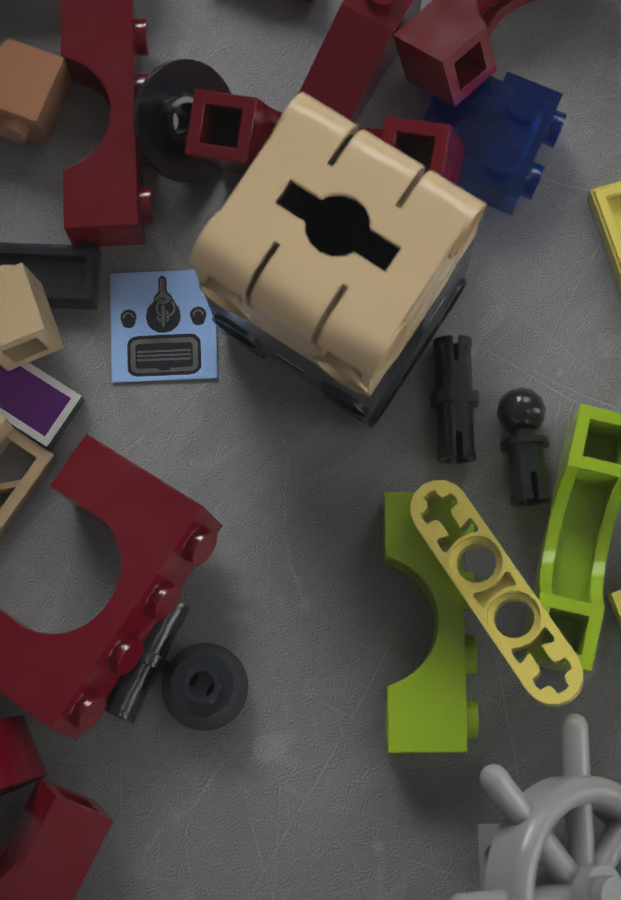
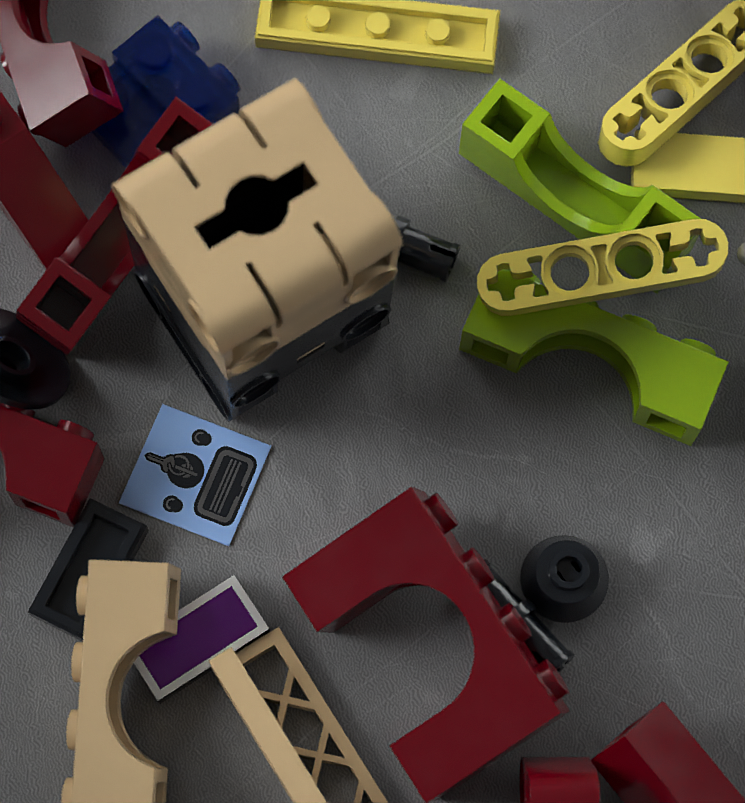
camera: 70 degrees left, 5 degrees down
black pin [497,387,551,506] -> none

